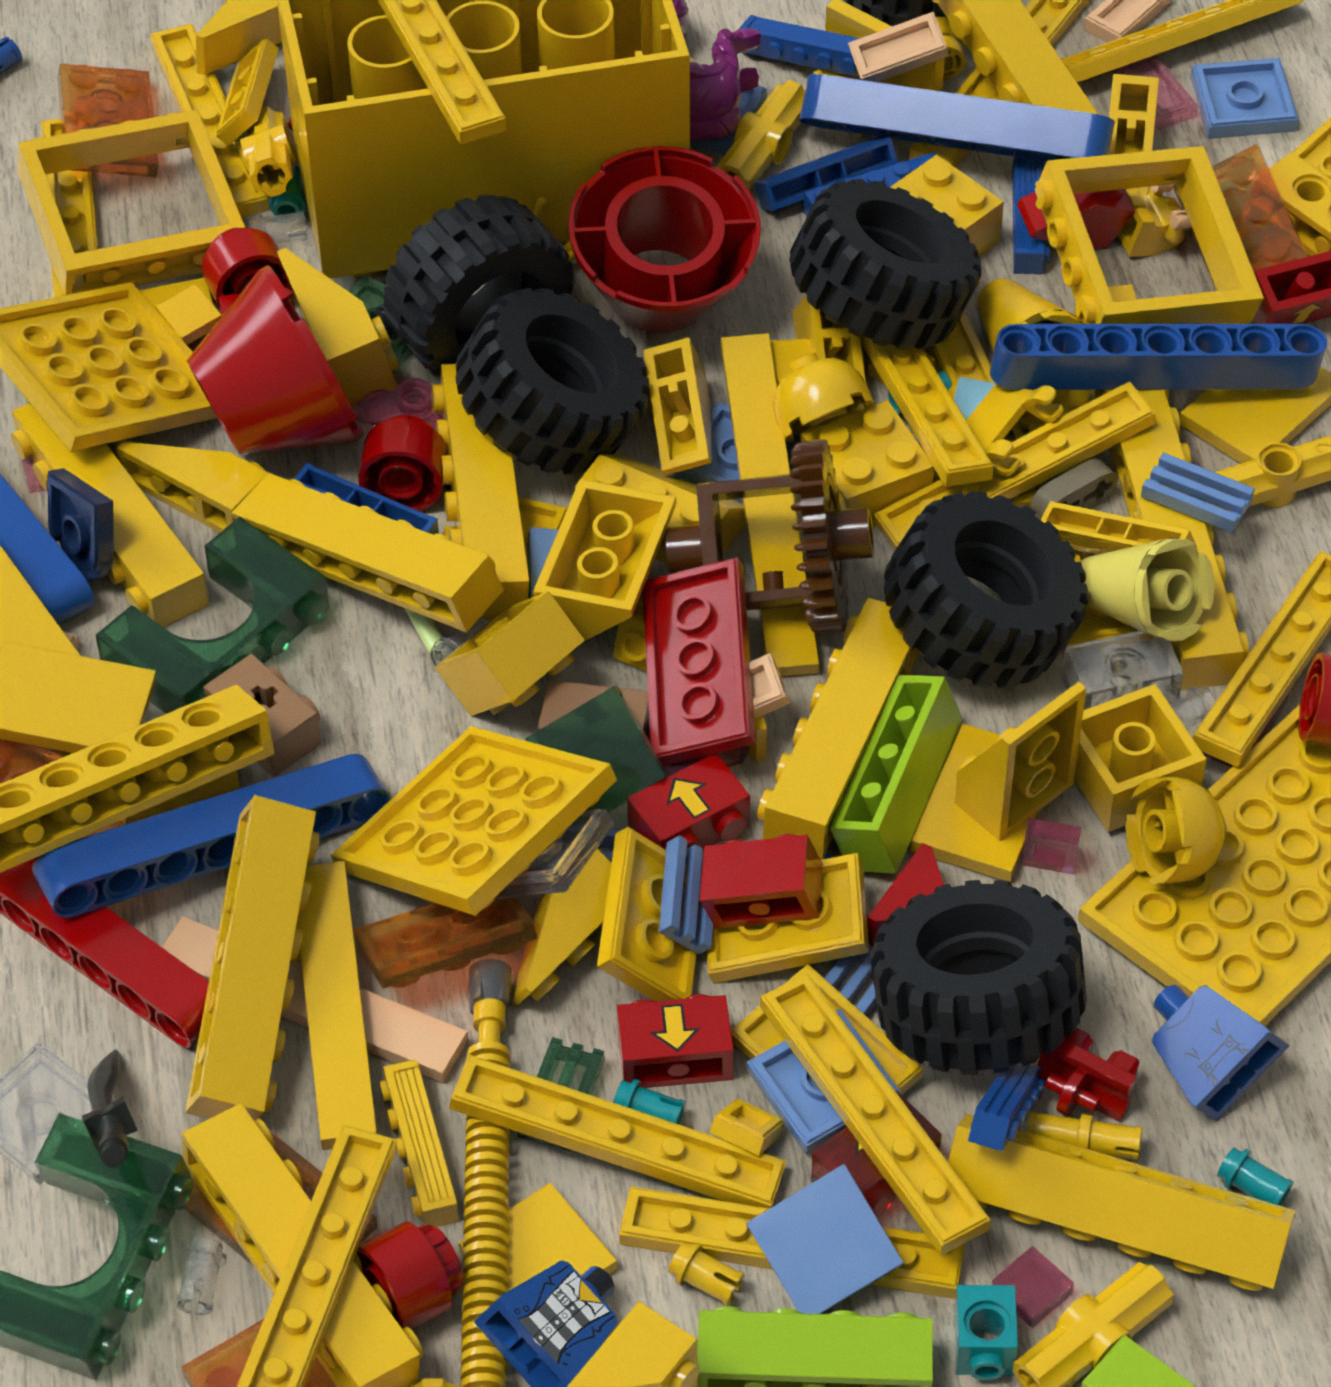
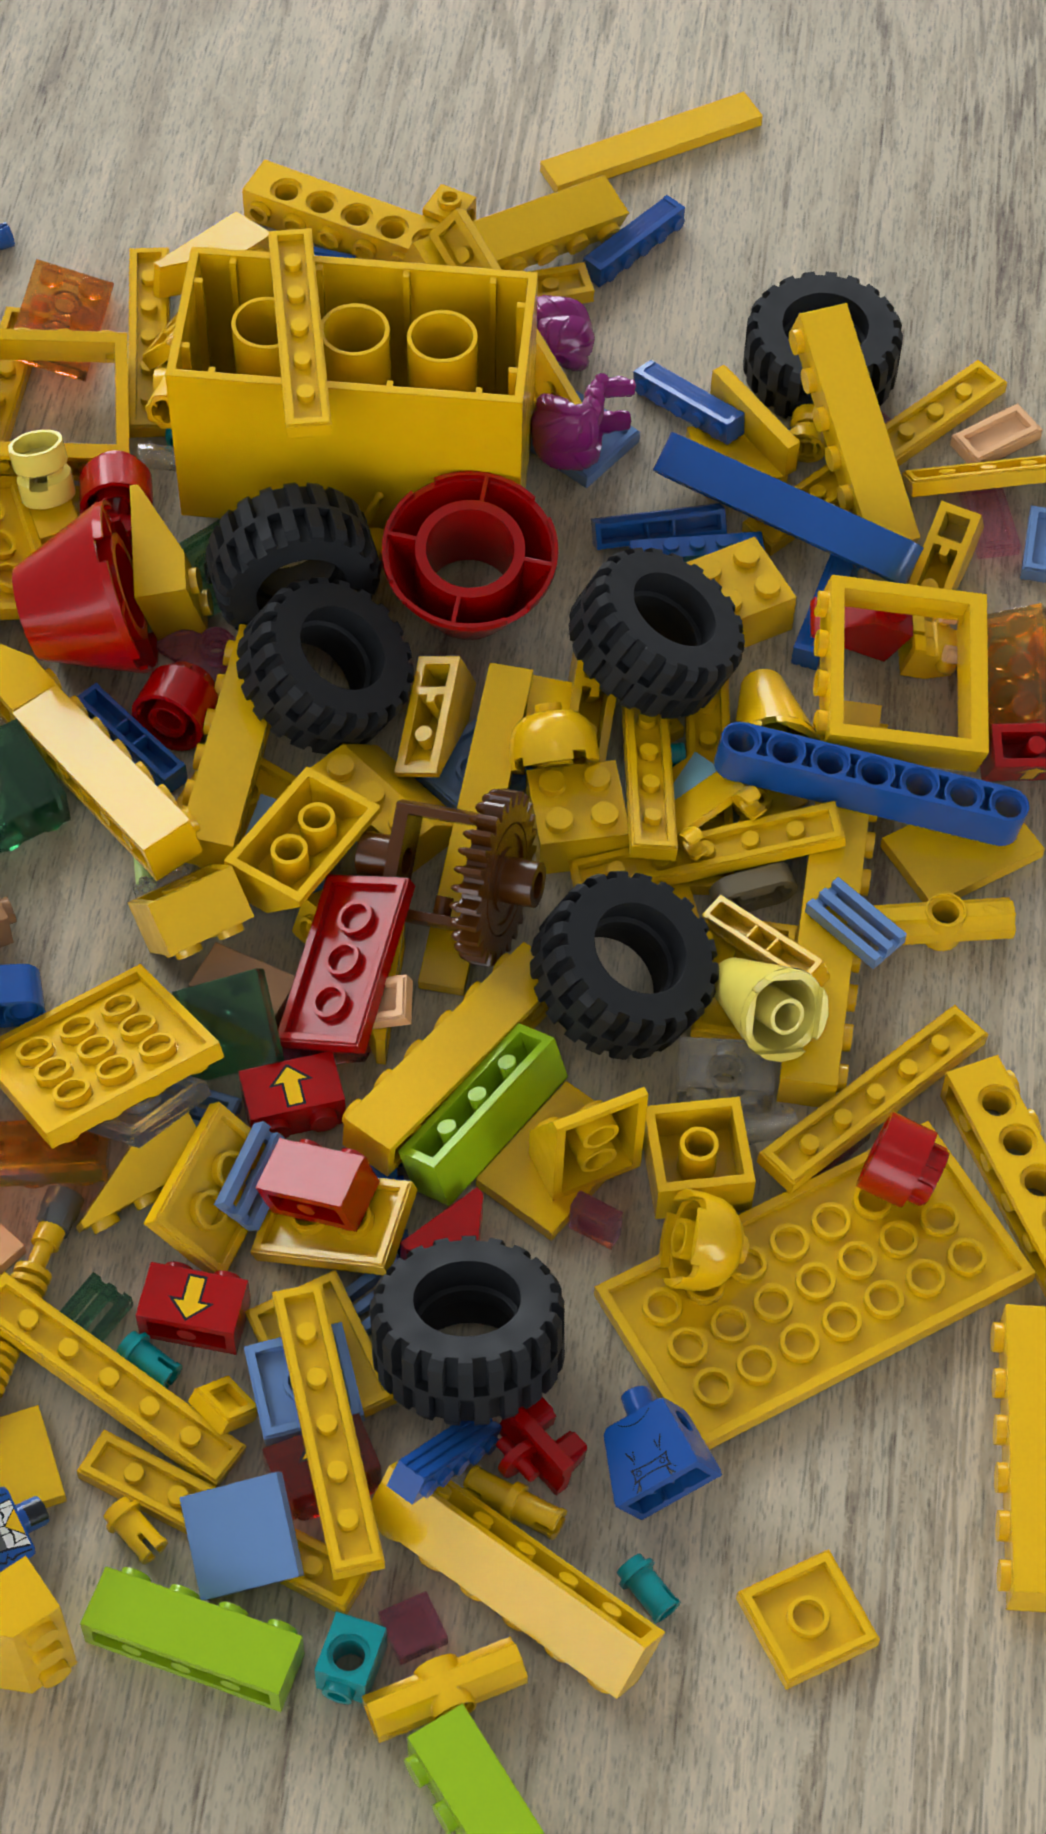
camera: 15 degrees right, 5 degrees up
yellow piece [716,80,805,191] -> none
light nougat tile [848,12,949,82] -> none
none -> light yellow wheel [8,430,76,509]

